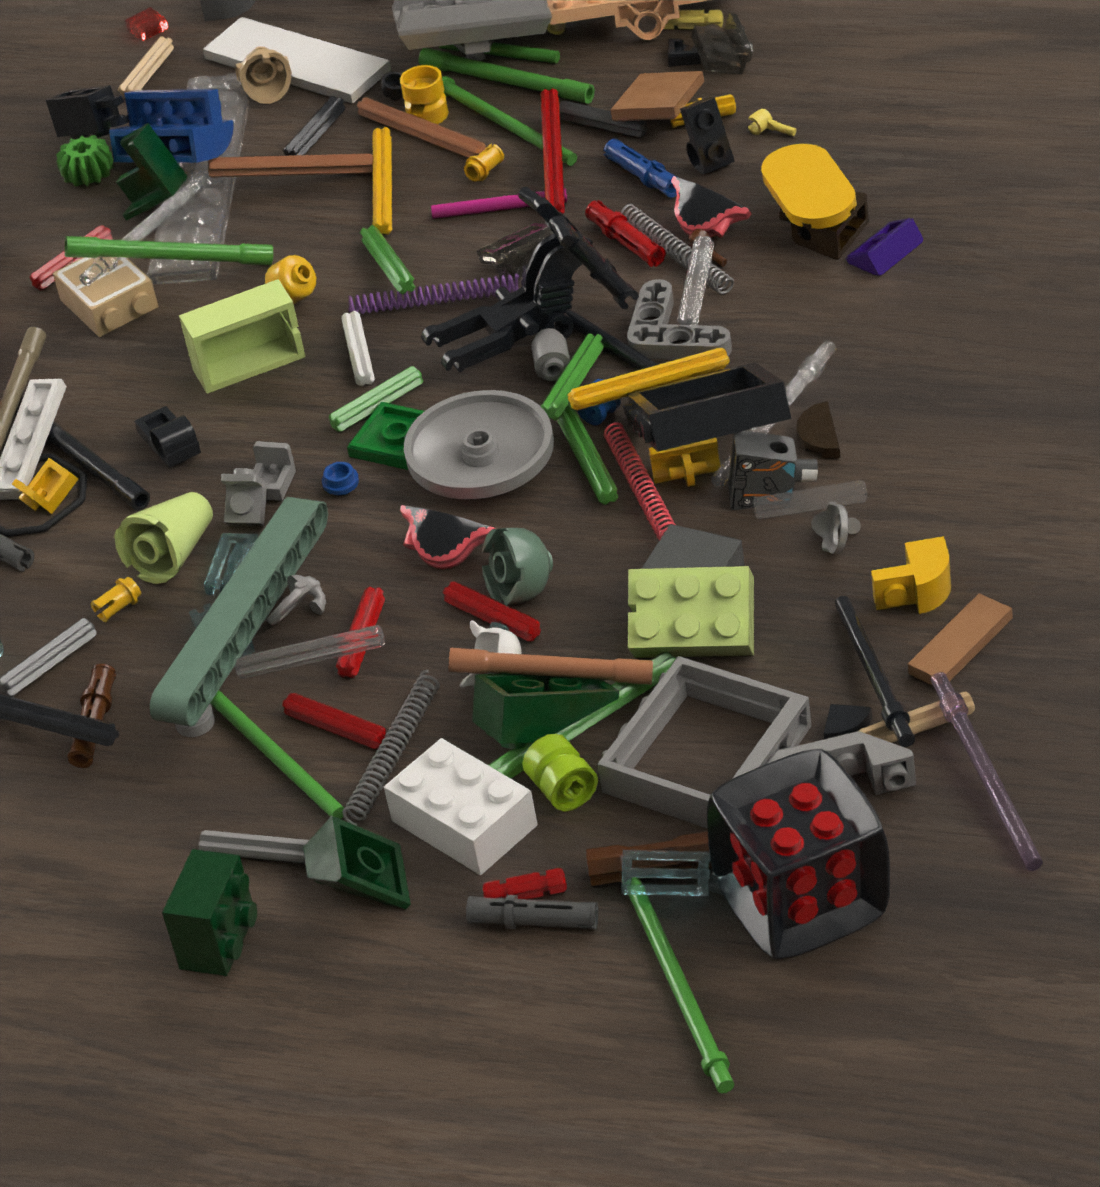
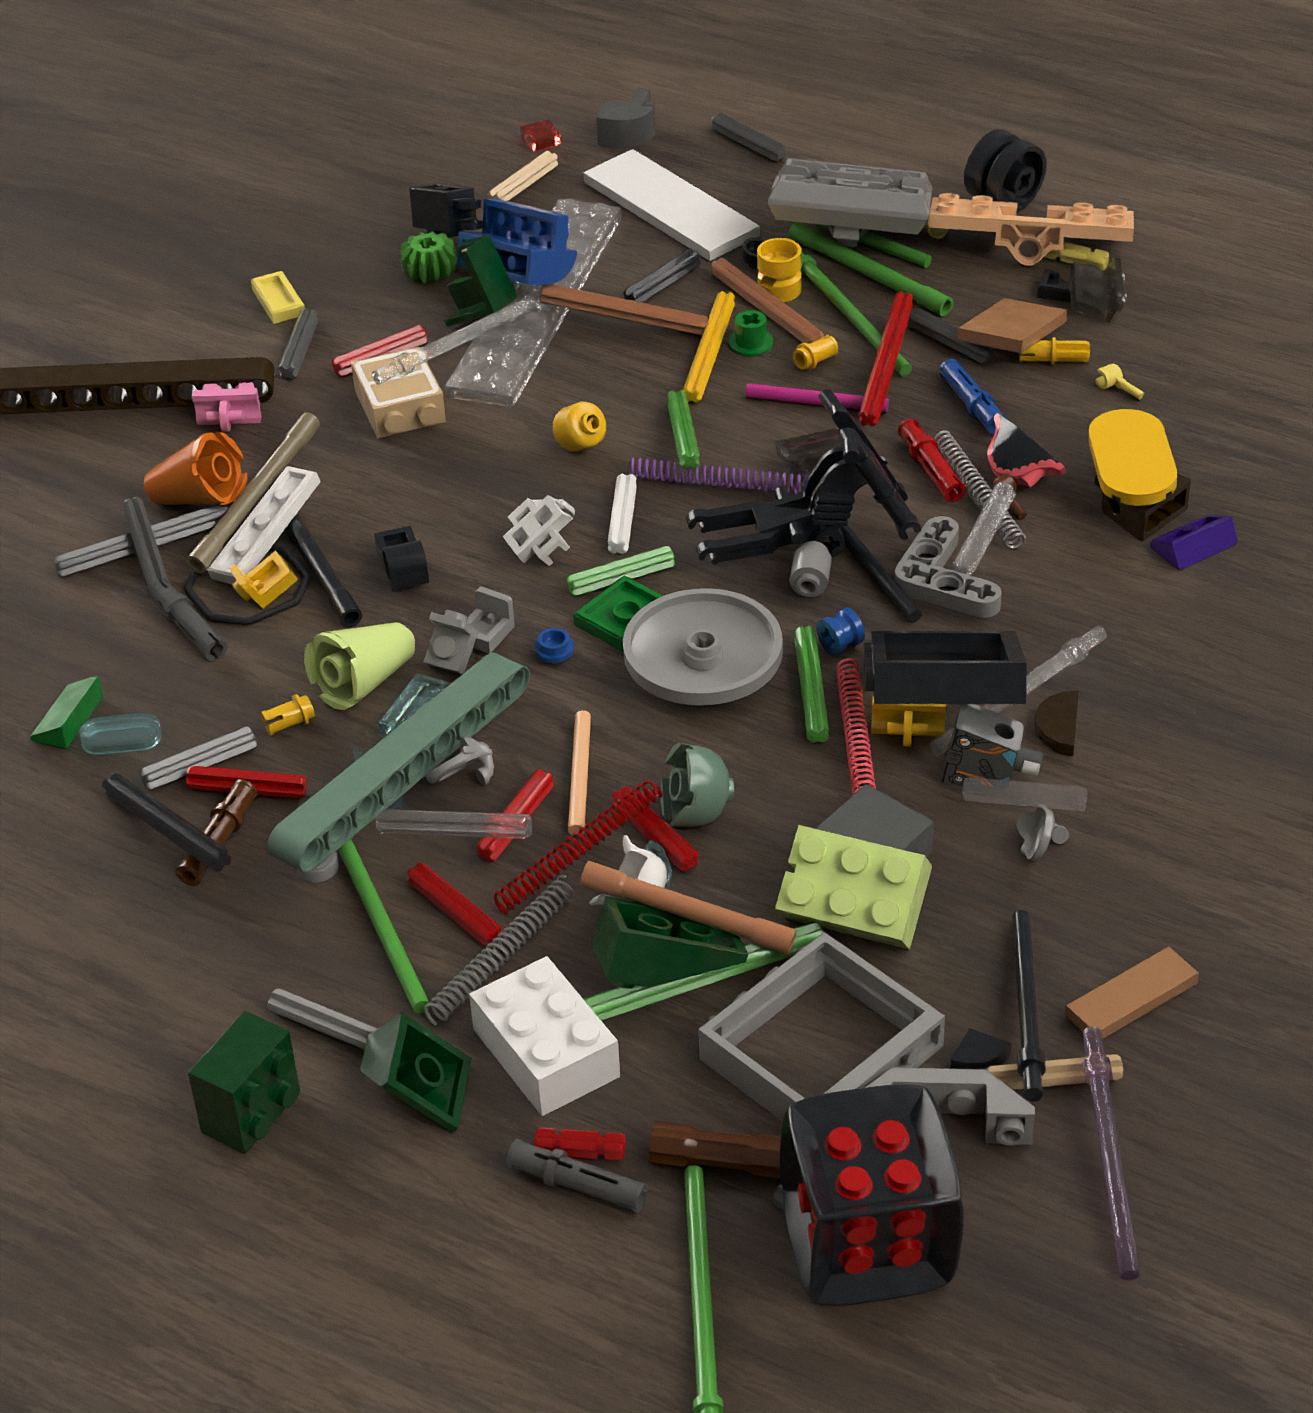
camera: 10 degrees right, 0 degrees up
bright green piece [64,236,273,265] -> none
yellowish green piece [179,279,306,394] -> none
tan helmet [235,46,292,104] -> none
hat [400,505,496,569] -> none
lime wheel [522,733,598,811] -> none
bright green axle [541,334,604,421] -> none
yellow axle [568,348,730,410] -> none
clear light blue tile [621,850,710,896] -> none
black plate [680,97,735,174] -> none
yellow brick [871,536,951,614] -> none
none -> red axle [186,766,307,799]
none -> red piece [494,780,662,915]
none -> white piece [503,495,575,566]
none -> light nougat bar [568,710,591,835]
none -> green piece [729,310,773,356]

